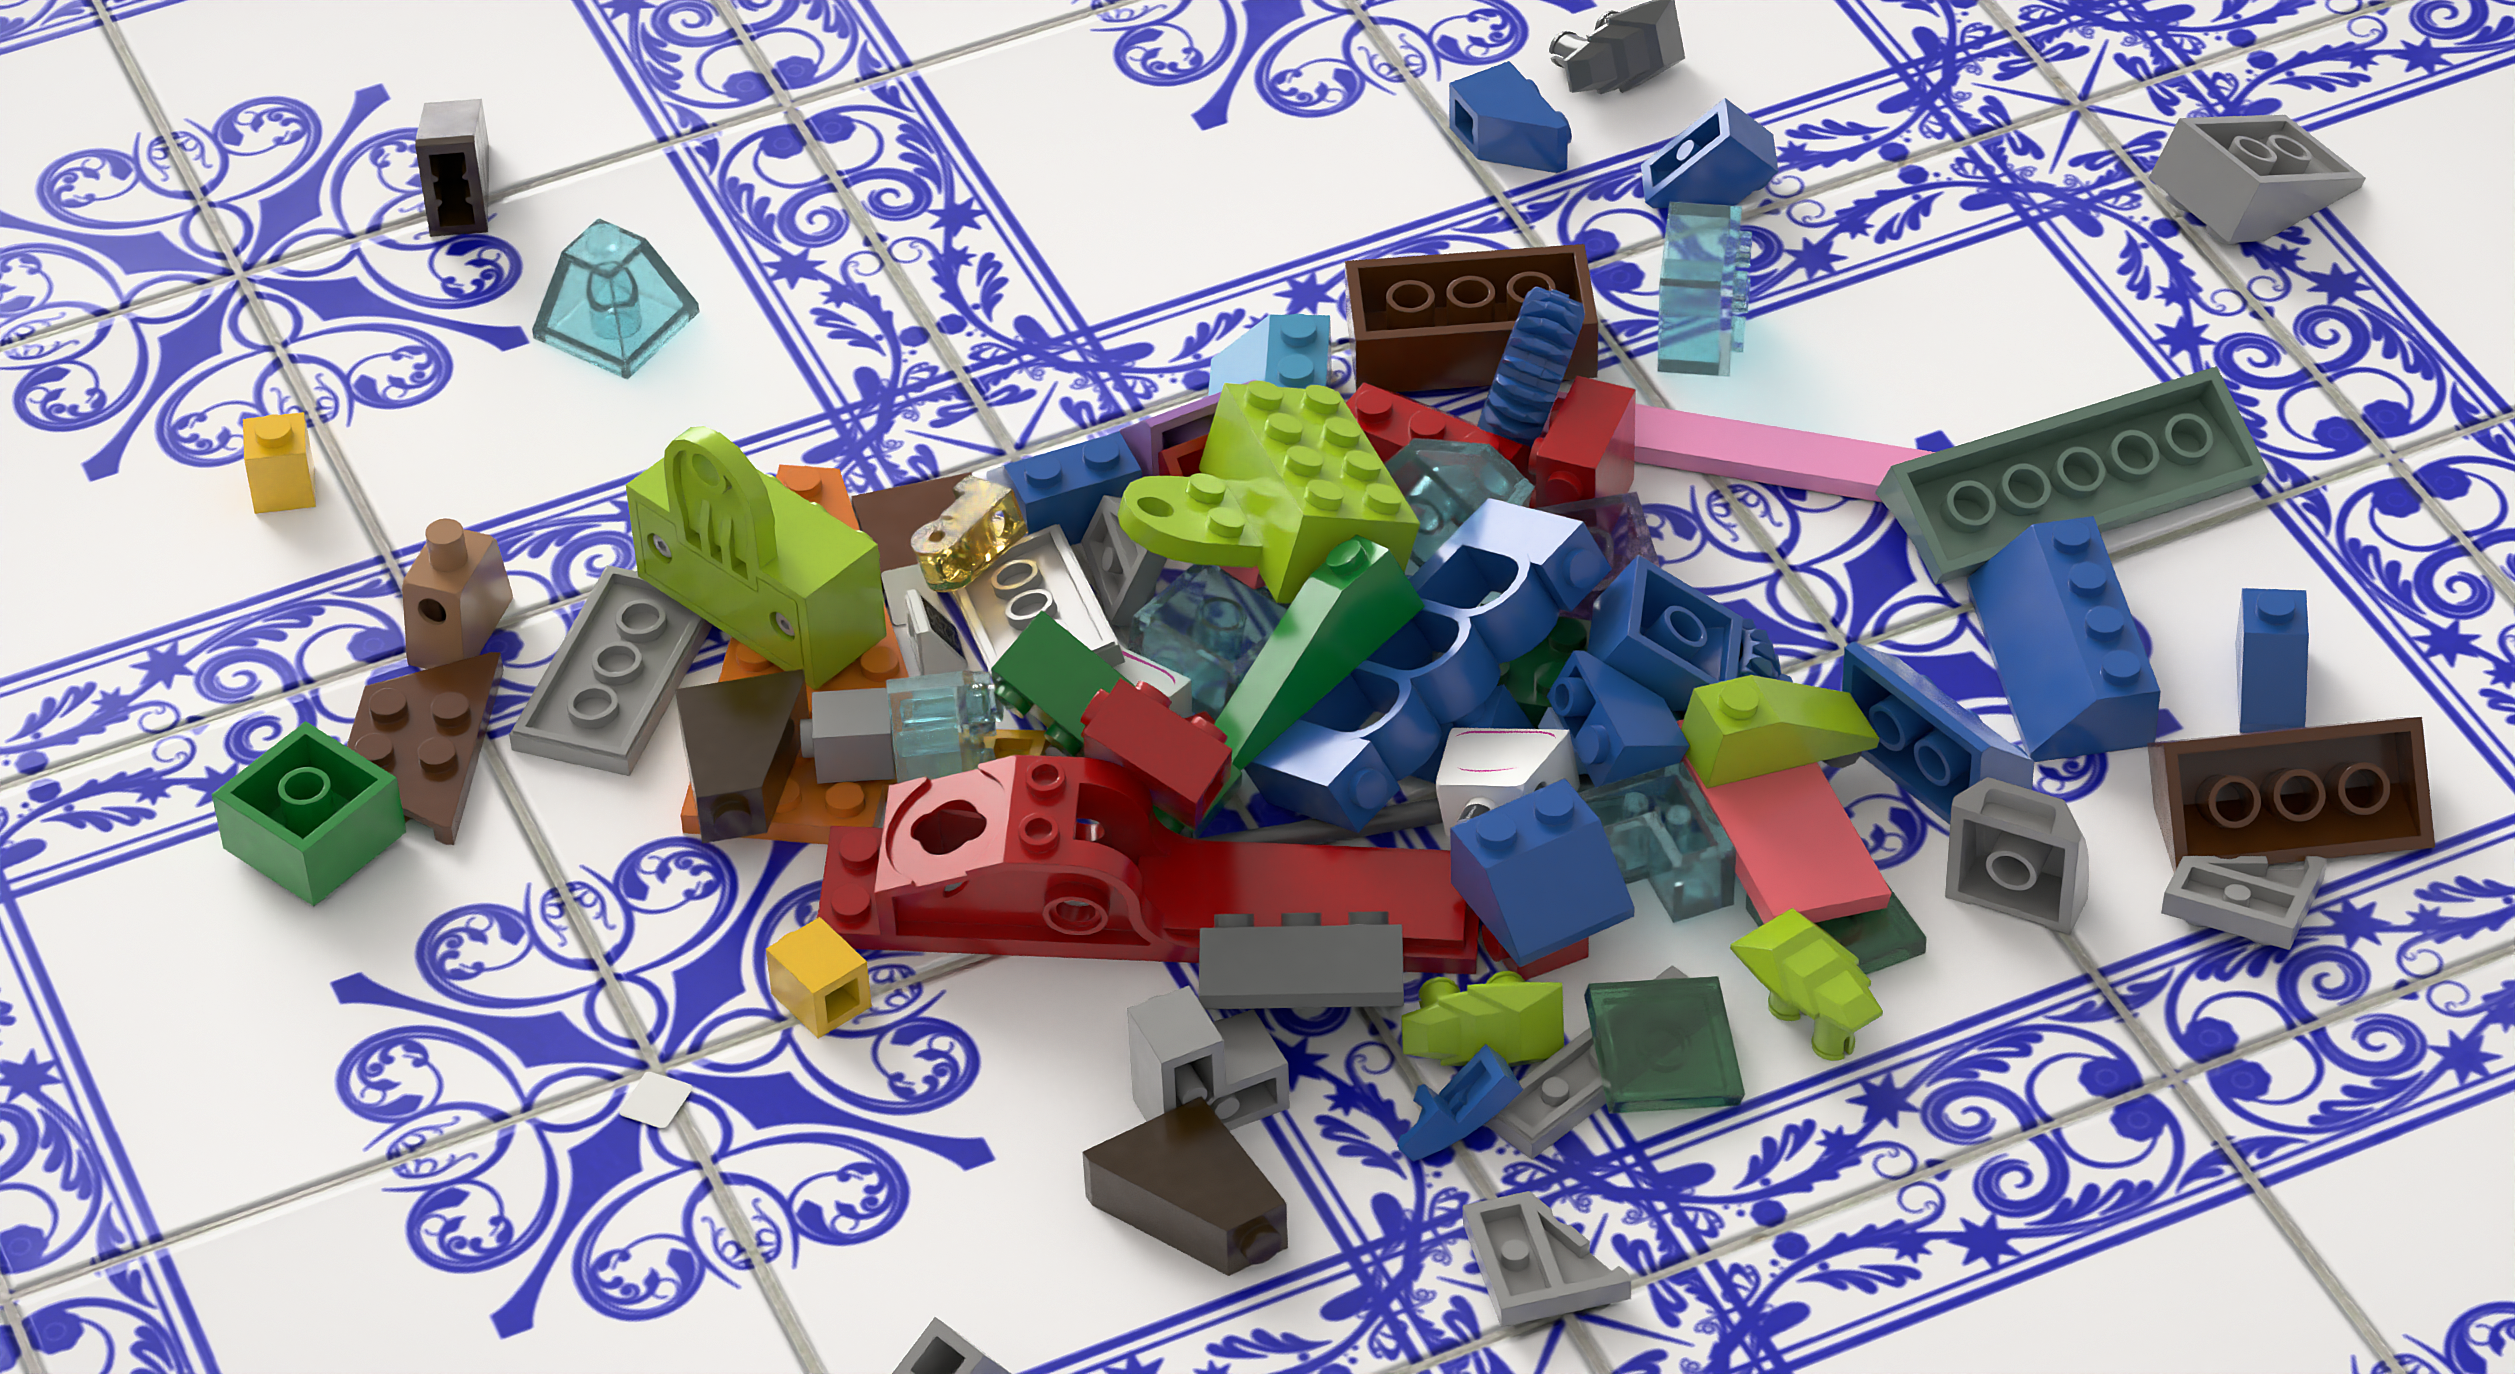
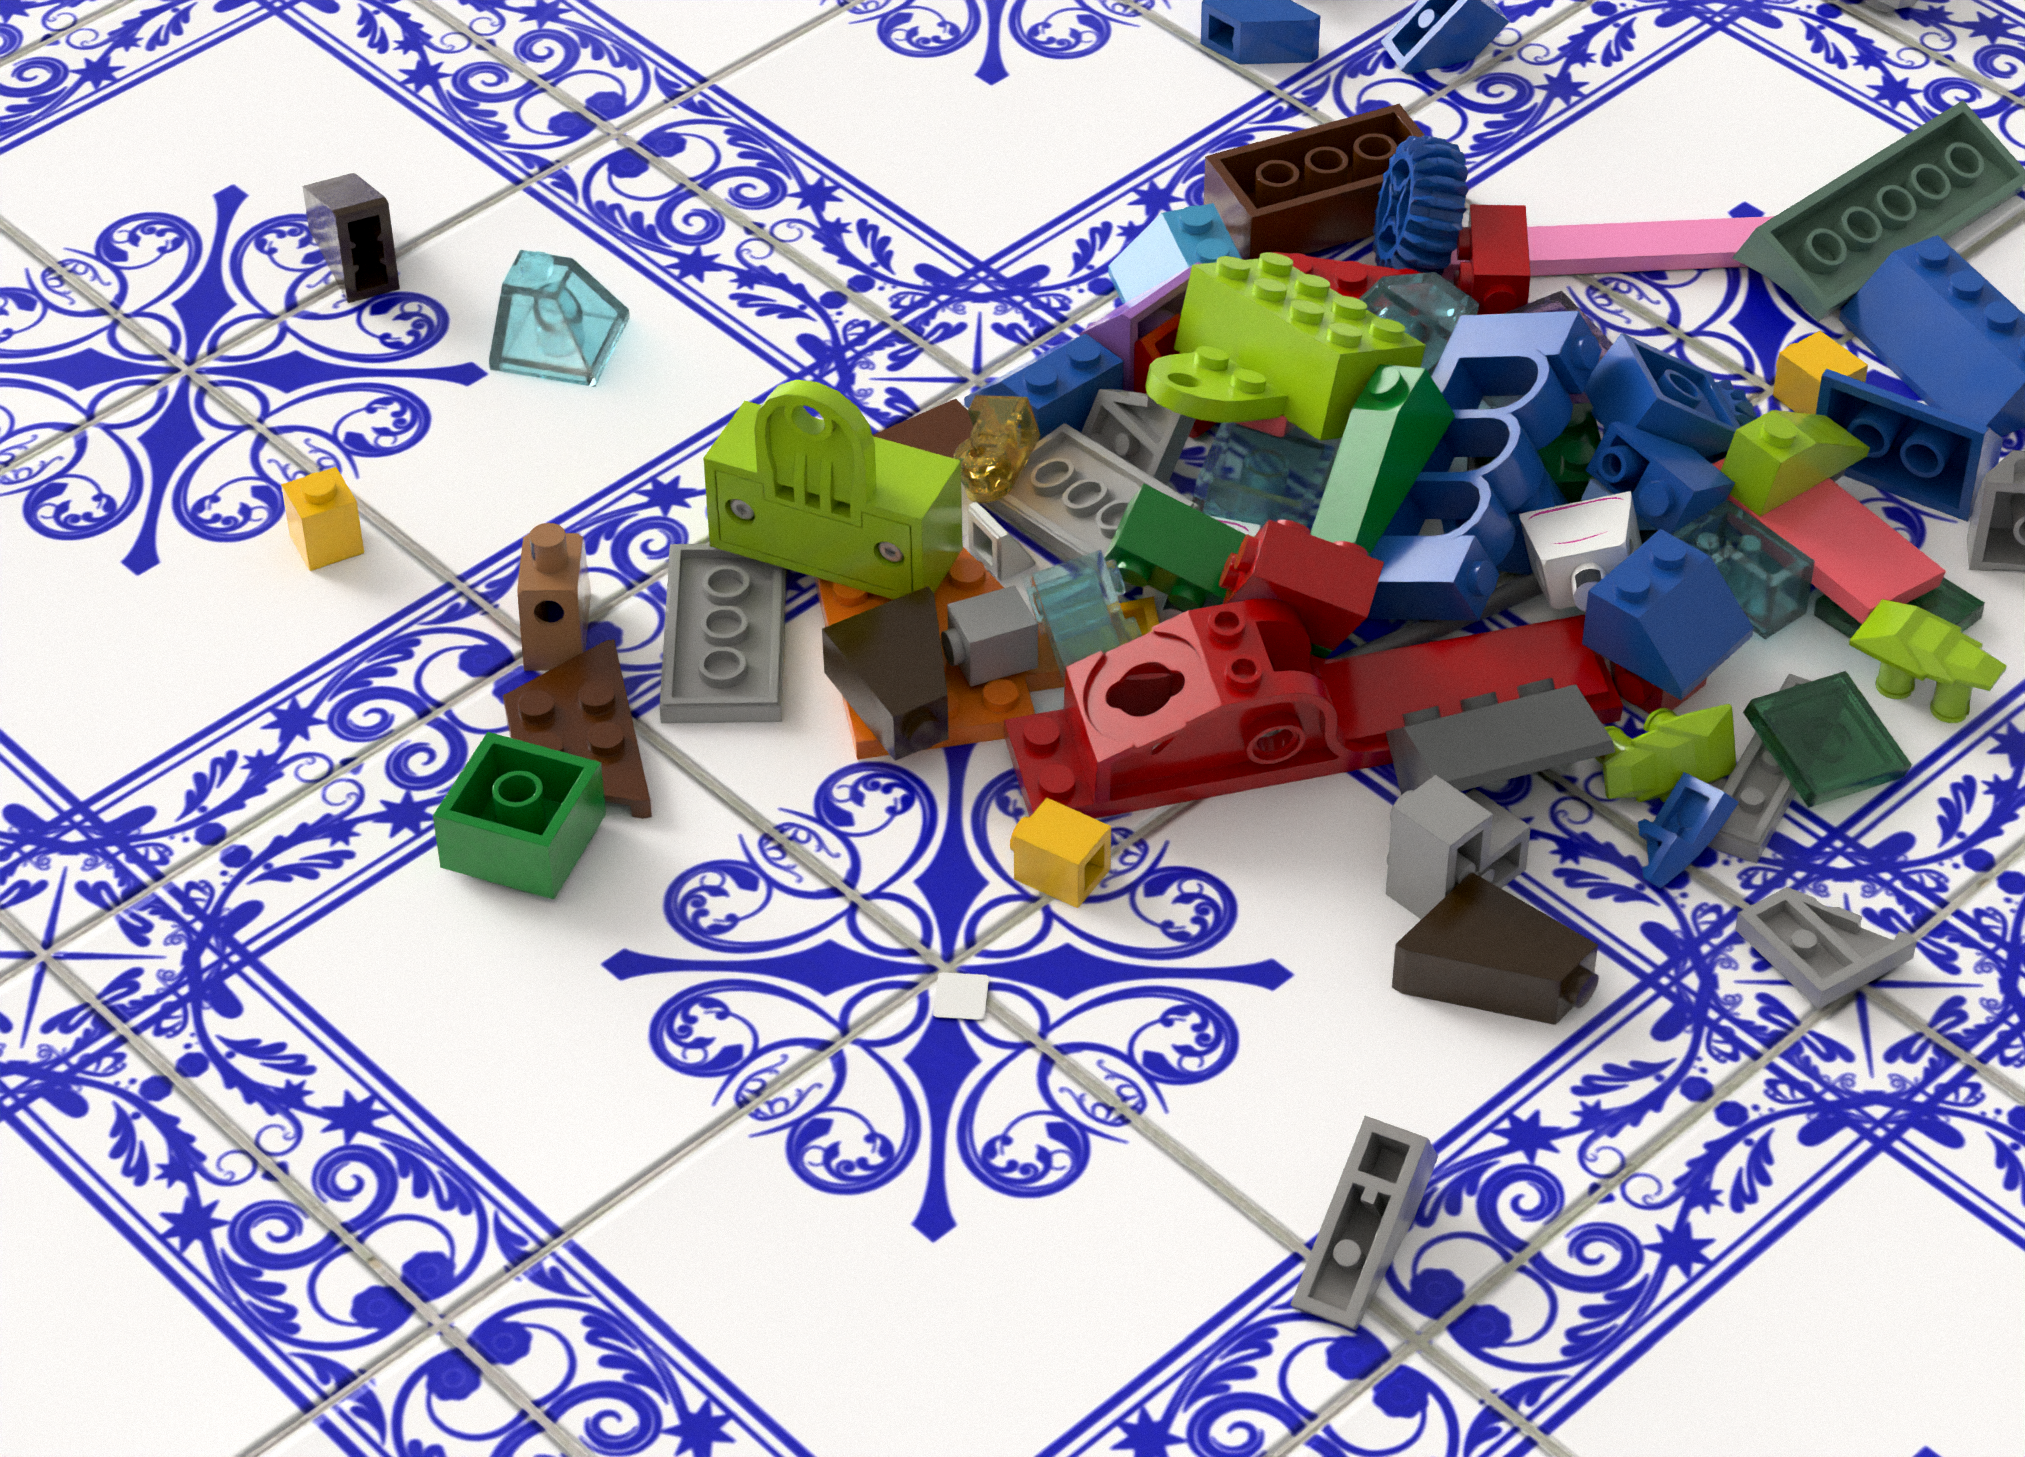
camera: 20 degrees left, 0 degrees up
clear light blue brick [1657,202,1752,377] -> none
none -> yellow brick [1773,331,1868,414]

